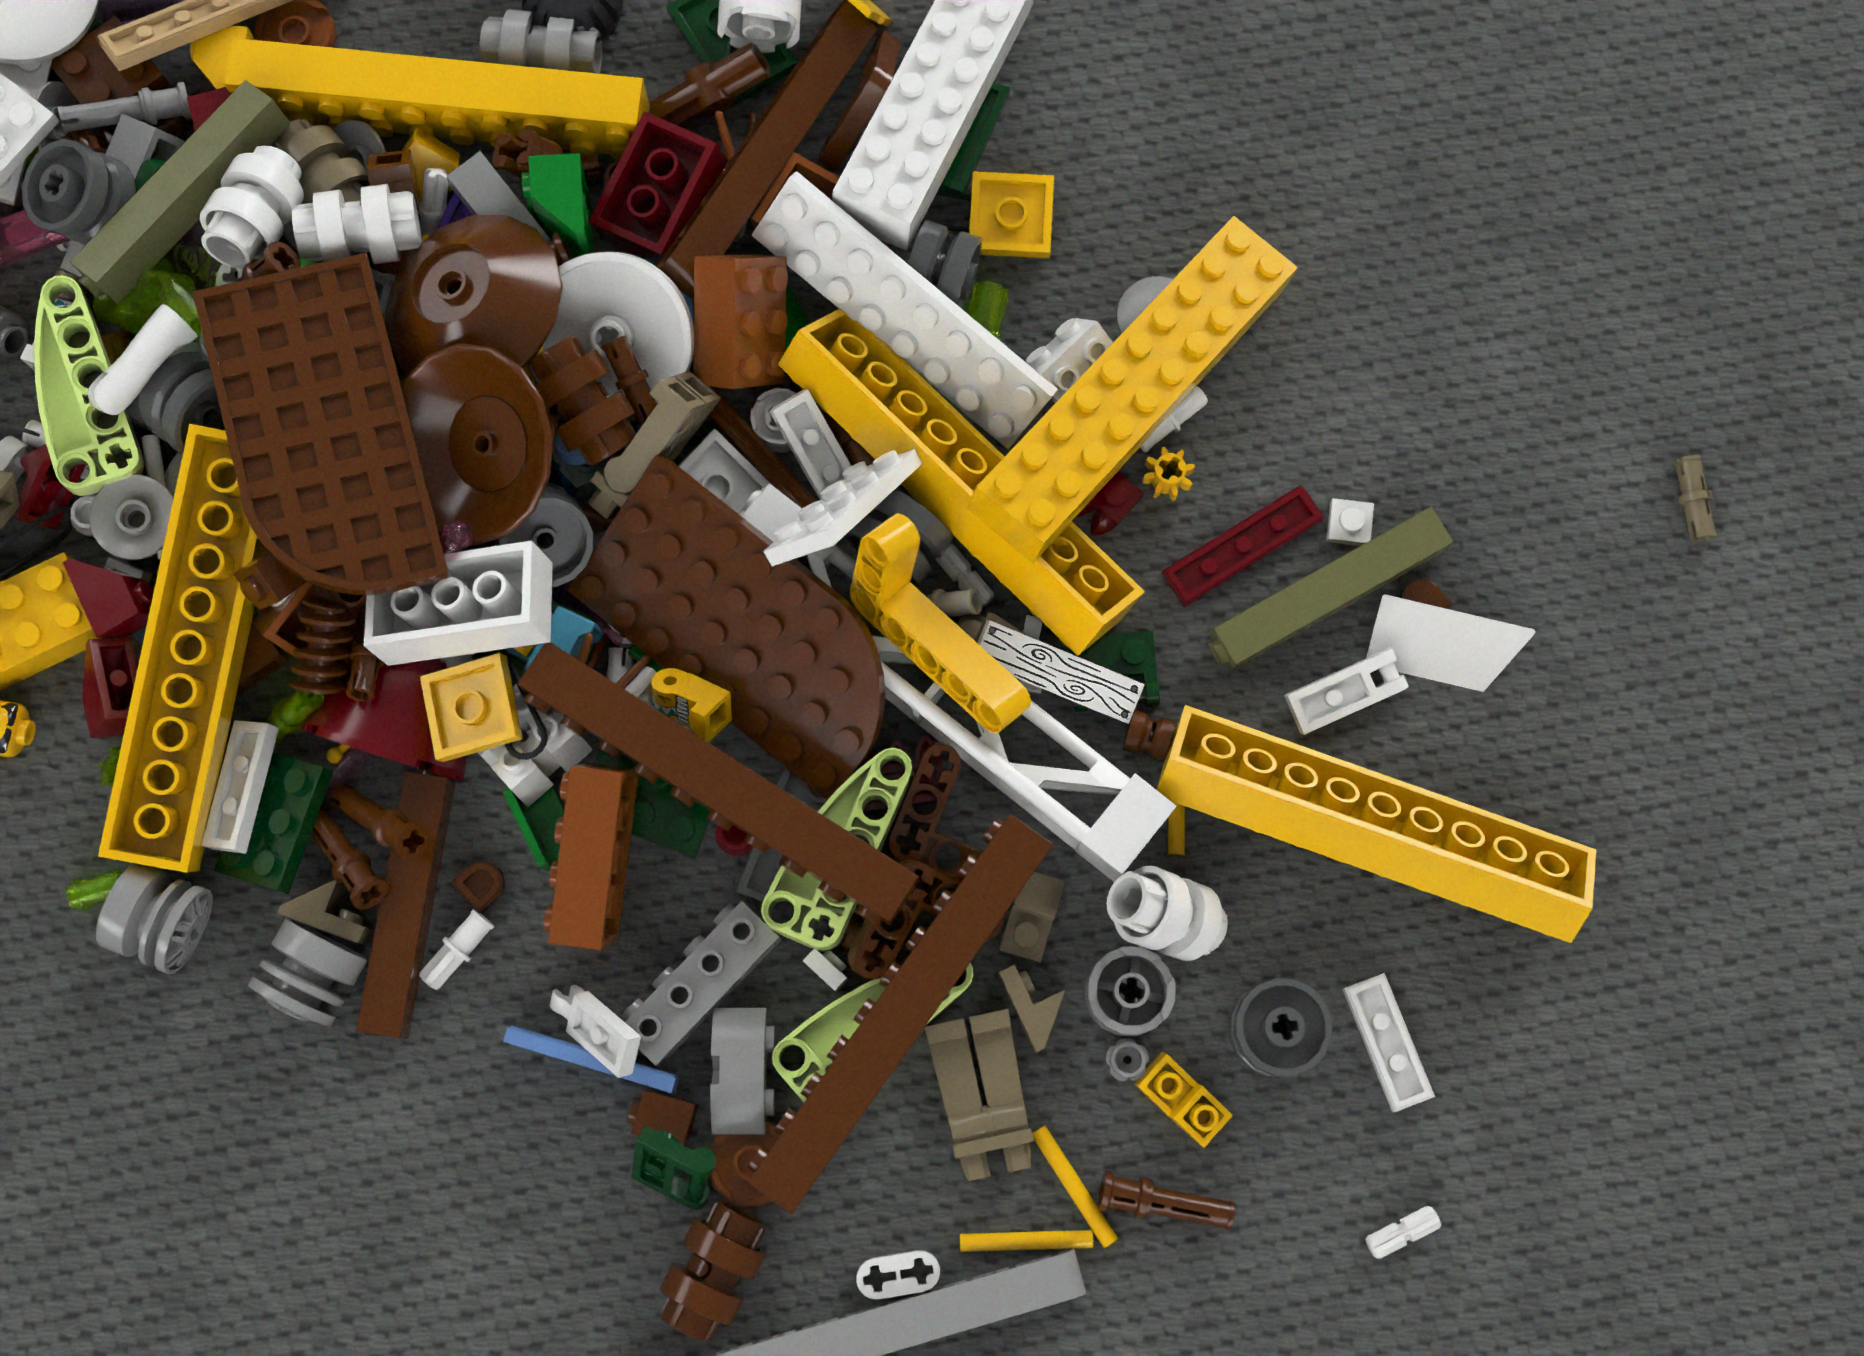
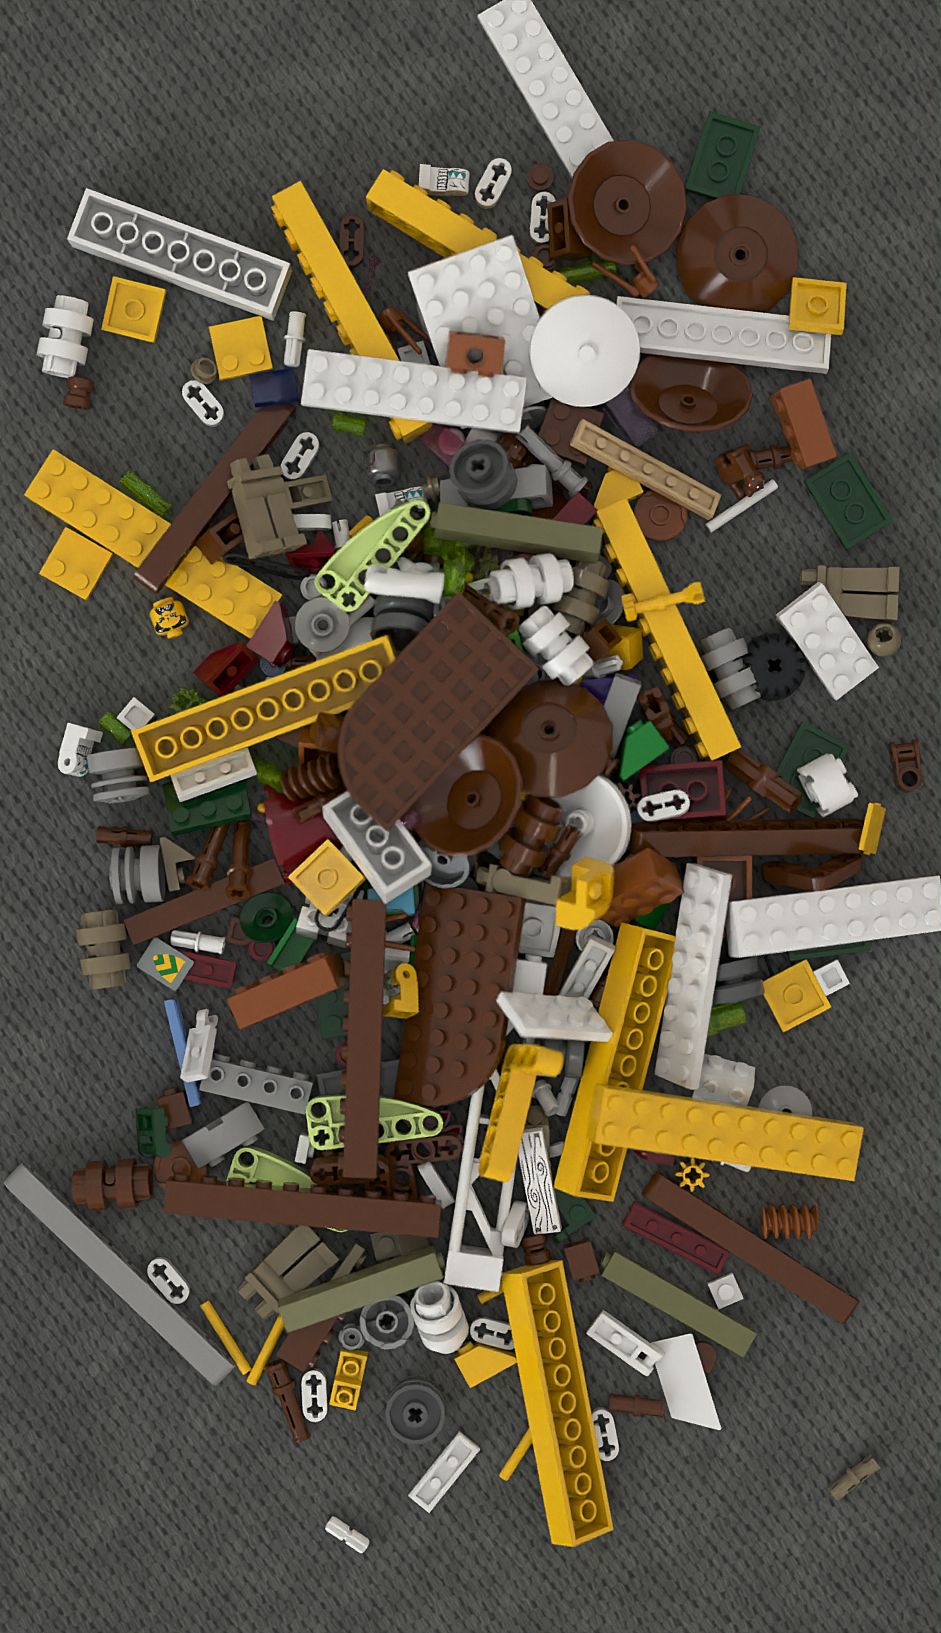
camera: 65 degrees right, 10 degrees up
none -> white leg [58,723,103,777]
none -> dark tan piece [76,909,131,989]
none -> reddish brown pin [96,826,153,848]
none -> white plate [117,697,156,730]
none -> light grey sticker [137,937,194,992]
none -> dark red plate [175,949,238,989]
none -> dark green dish [239,893,293,943]
none -> dark red plate [249,941,276,962]
none -> reddish brown brick [276,1281,347,1372]
none -> olive brick [278,1245,446,1333]
none -> white beam [301,1368,328,1422]
none -> white beam [417,1162,455,1209]
none -> yellow slope [454,1341,517,1388]
none -> white beam [470,1316,514,1350]
none -> yellow bar [499,1427,533,1481]
none -> white beam [501,1200,530,1248]
none -> yellow brick [556,857,614,930]
none -> reddish brown brick [563,1238,600,1282]
none -> white beam [591,1407,619,1461]
none -> reddish brown pin [609,1393,665,1418]
none -> yellow piece [621,582,705,622]
none -> white beam [638,790,690,822]
none -> reddish brown beam [641,1171,860,1325]
none -> dark orange piece [760,1204,818,1240]
none -> white plate [813,959,850,996]

